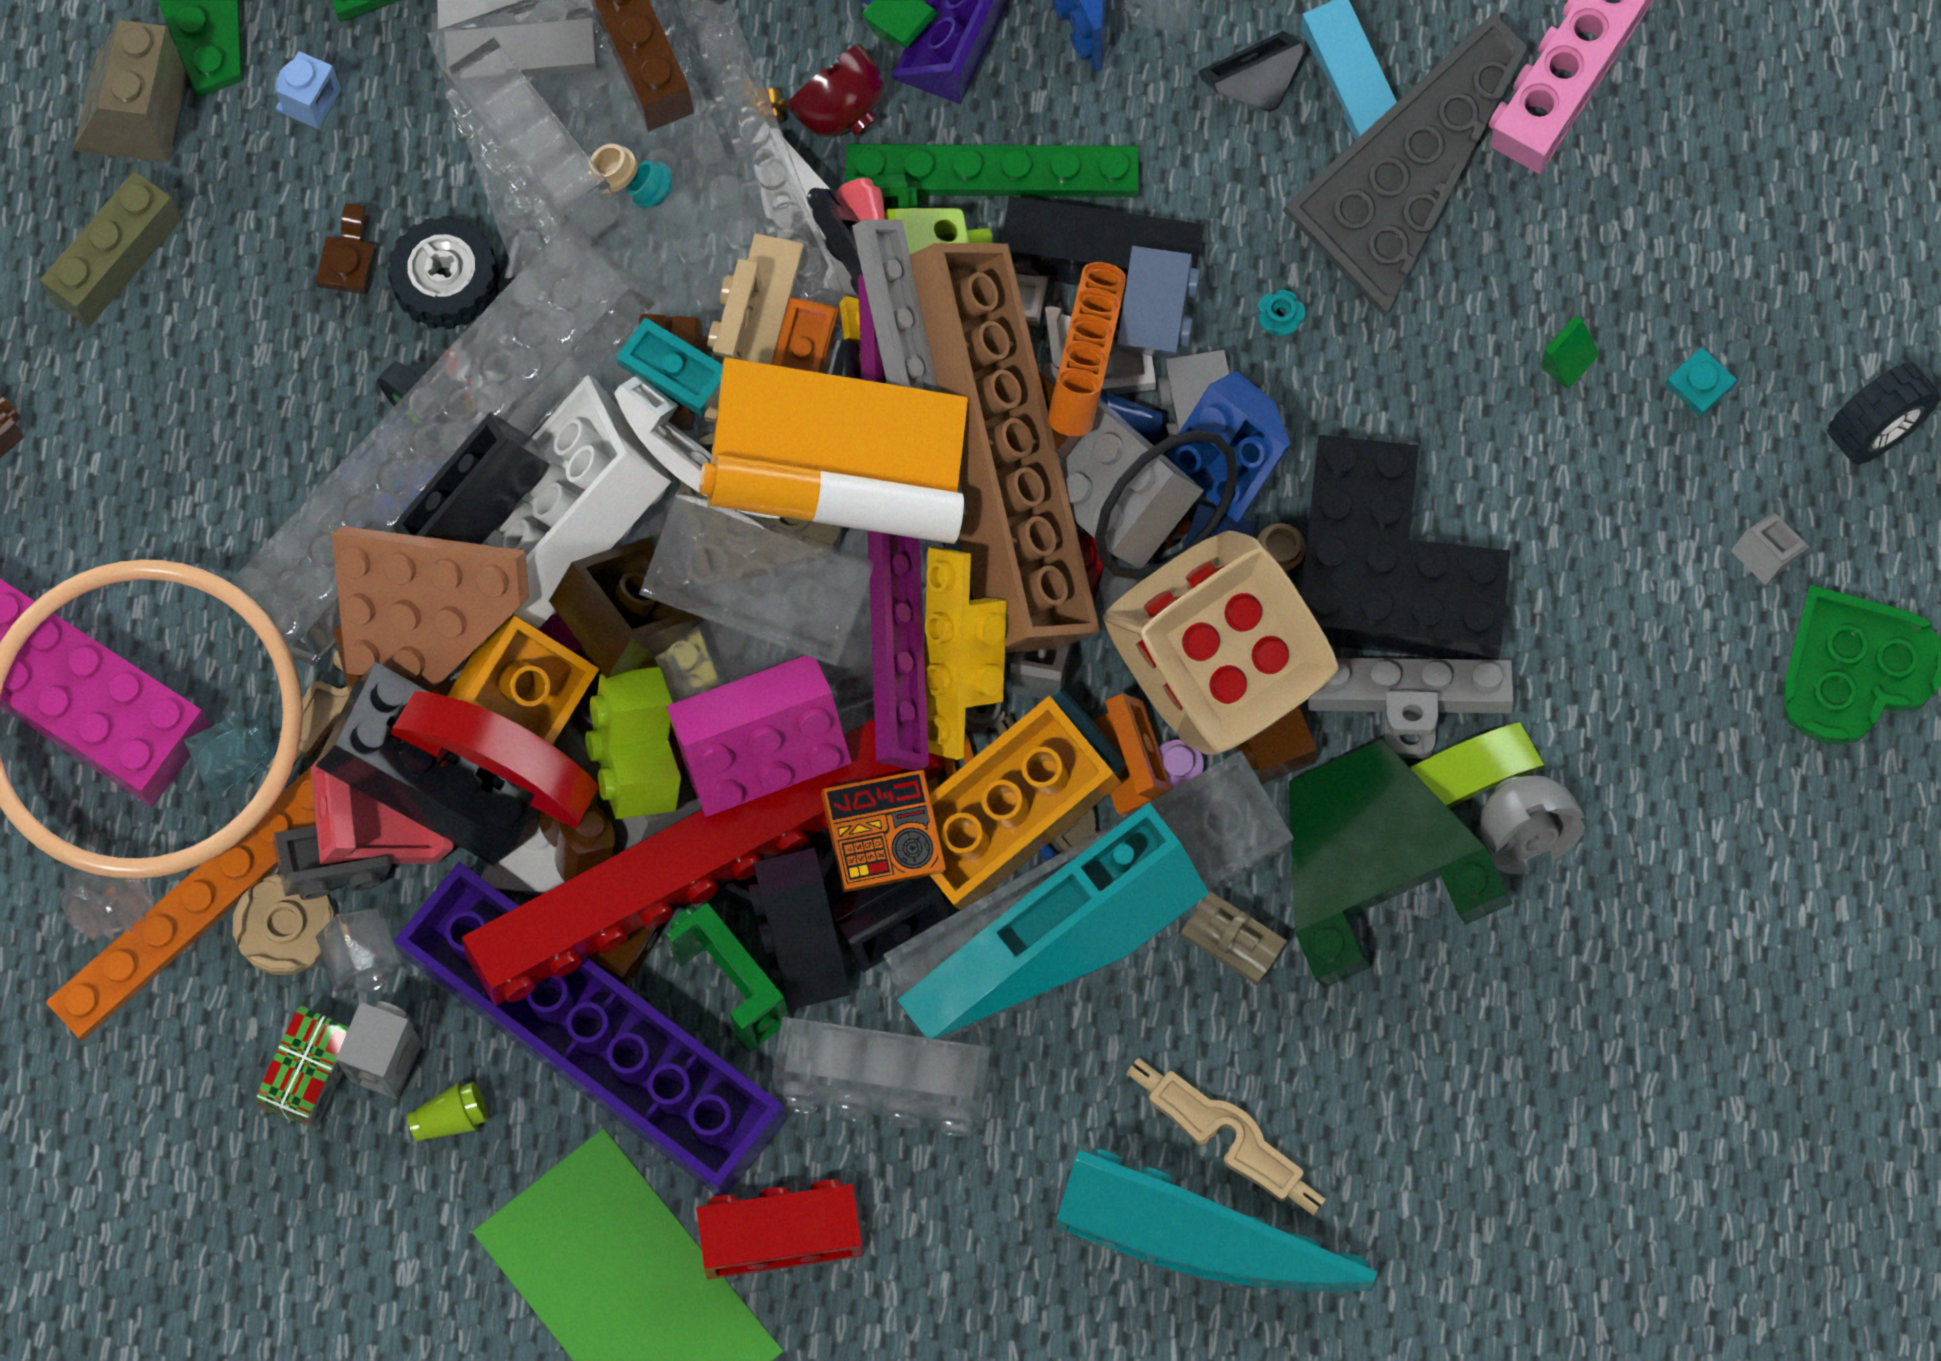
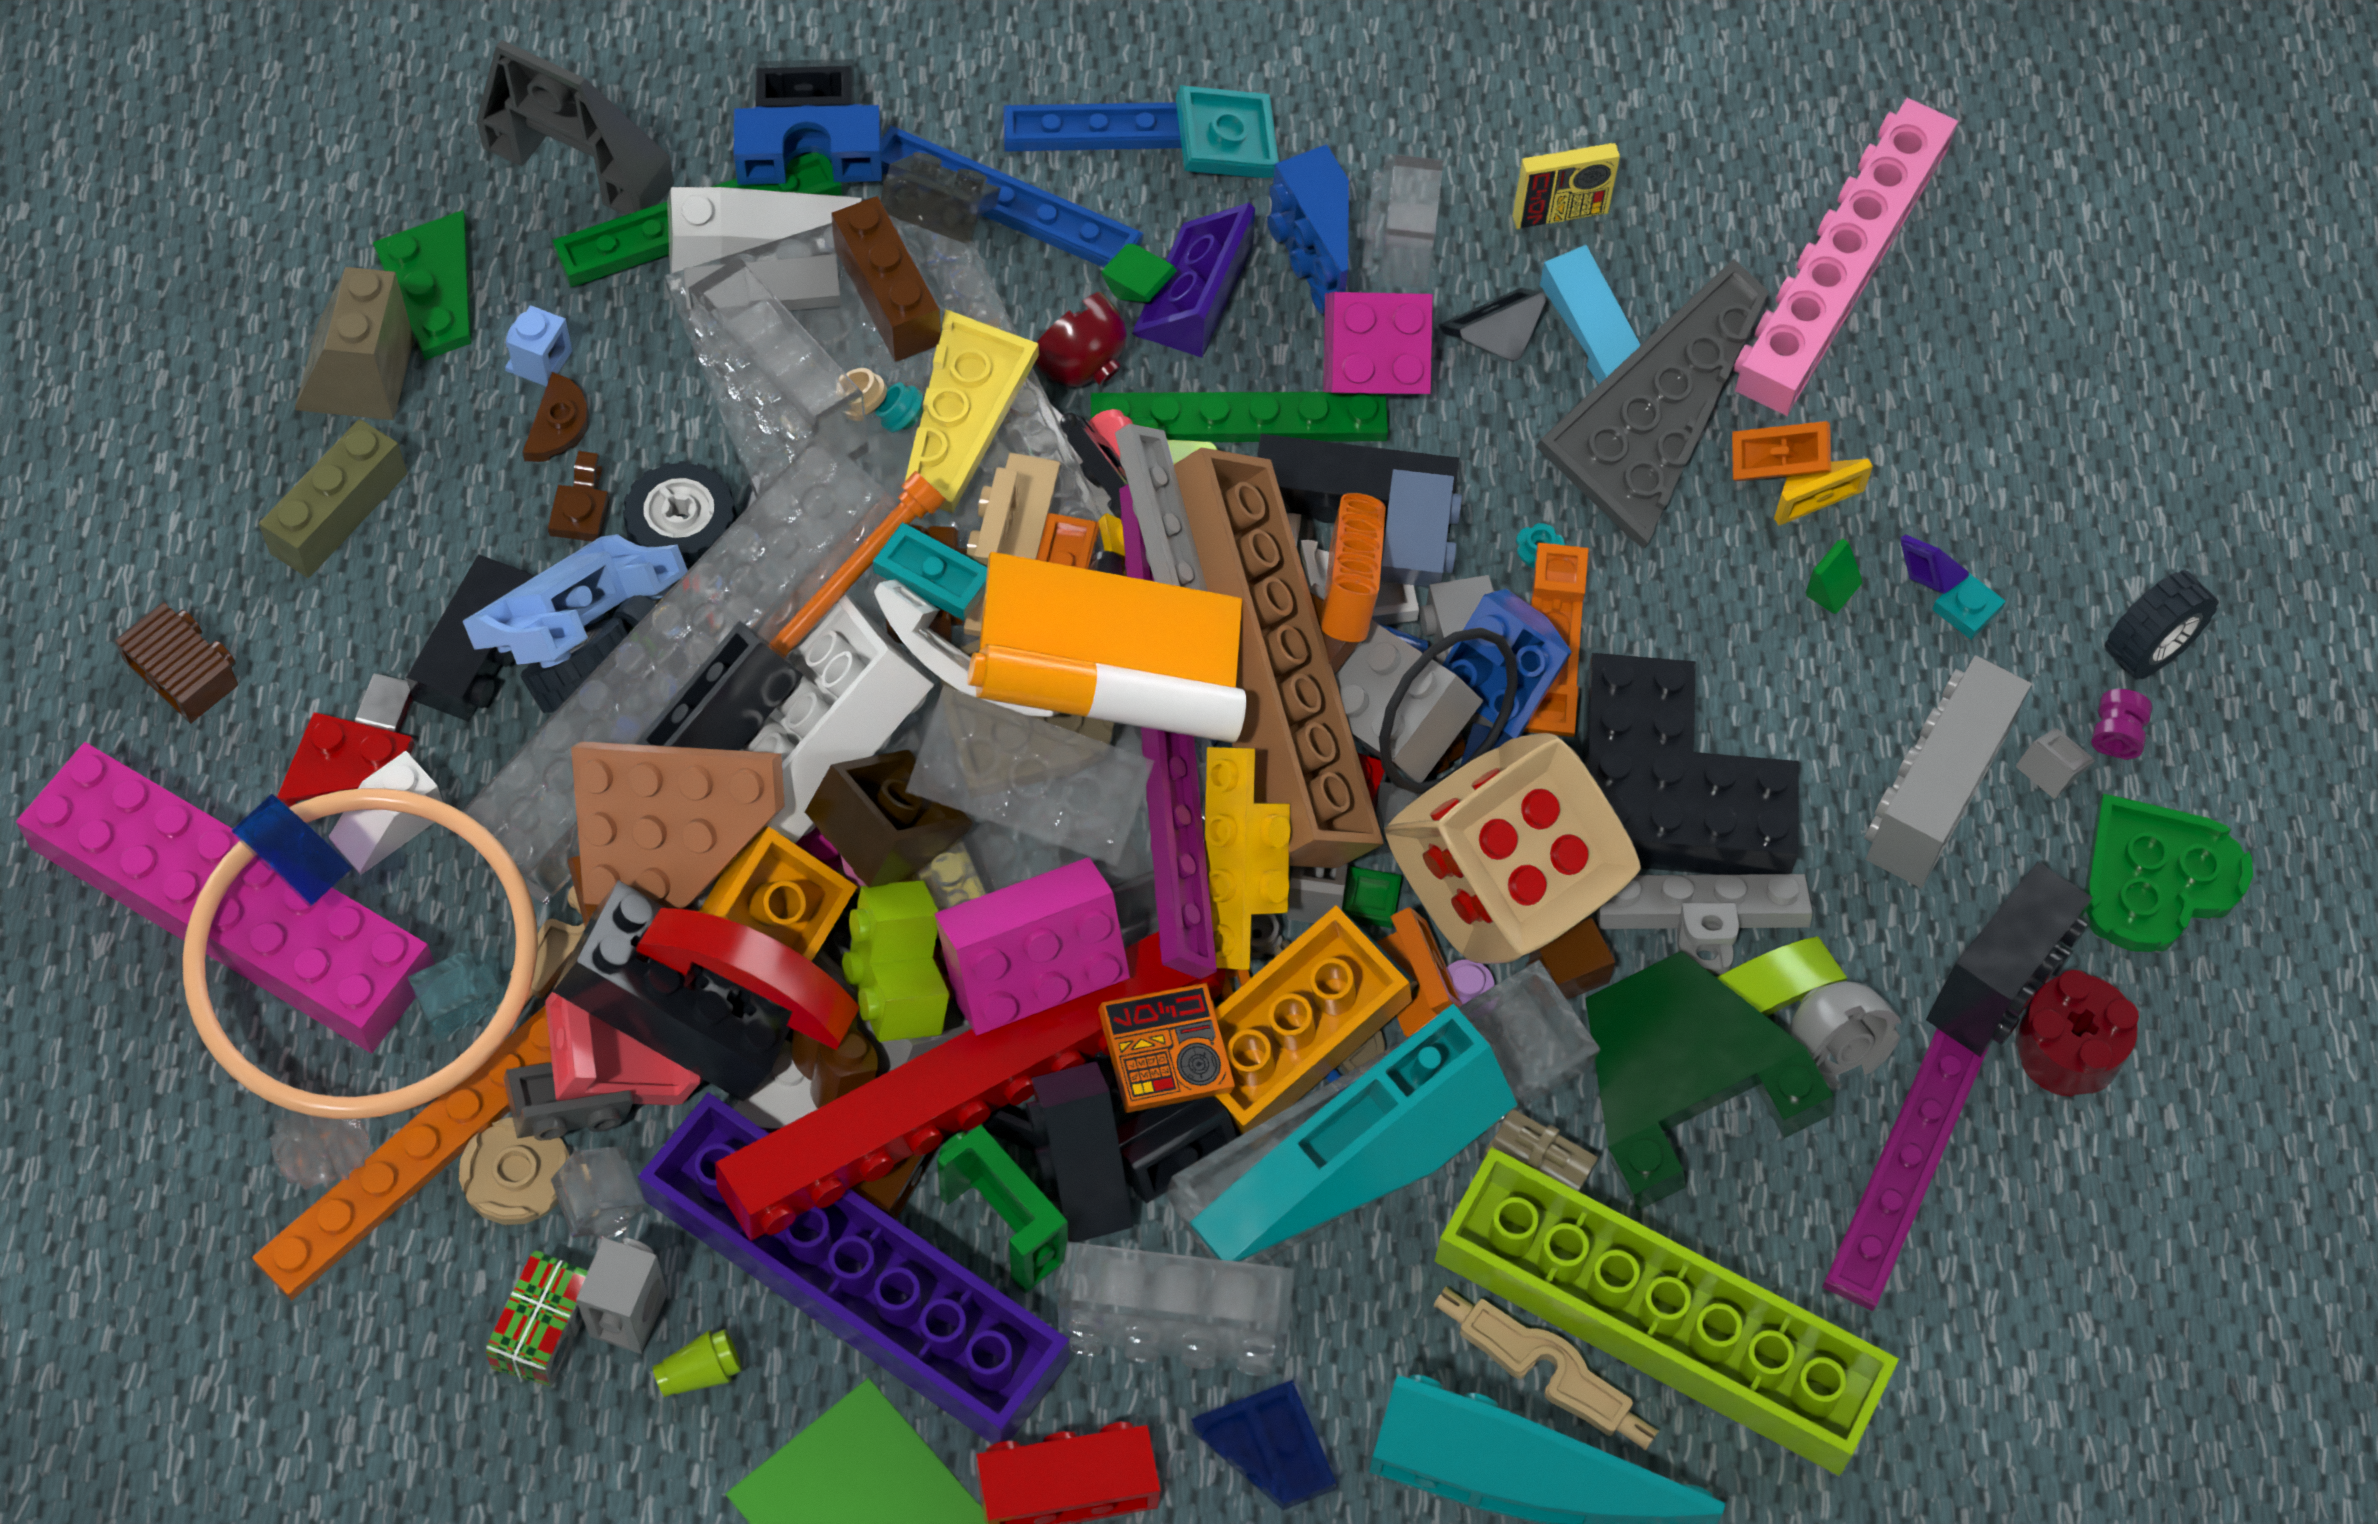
camera: 10 degrees left, 10 degrees down
none -> clear blue slope [231,794,352,908]
none -> red wing [276,712,415,807]
none -> white slope [329,751,443,875]
none -> flat silver piece [355,673,413,733]
none -> black brick [406,554,534,722]
none -> light blue bracket [463,534,689,668]
none -> black wheel [520,617,642,713]
none -> reddish brown plate [522,372,589,462]
none -> orange piece [770,471,946,656]
none -> light yellow wing [905,309,1039,514]
none -> clear blue wing [1190,1380,1337,1510]
none -> dark pink brick [1323,292,1433,394]
none -> green tile [1342,866,1401,929]
none -> lime brick [1434,1147,1899,1477]
none -> orange slope [1523,543,1588,737]
none -> orange slope [1732,421,1831,481]
none -> yellow slope [1774,459,1873,526]
none -> magenta tile [1822,1028,1990,1311]
none -> light grey brick [1864,655,2032,889]
none -> dark purple slope [1900,534,1969,594]
none -> black brick [1926,862,2093,1057]
none -> dark red brick [2015,970,2139,1097]
none -> magenta wheel [2091,689,2153,760]

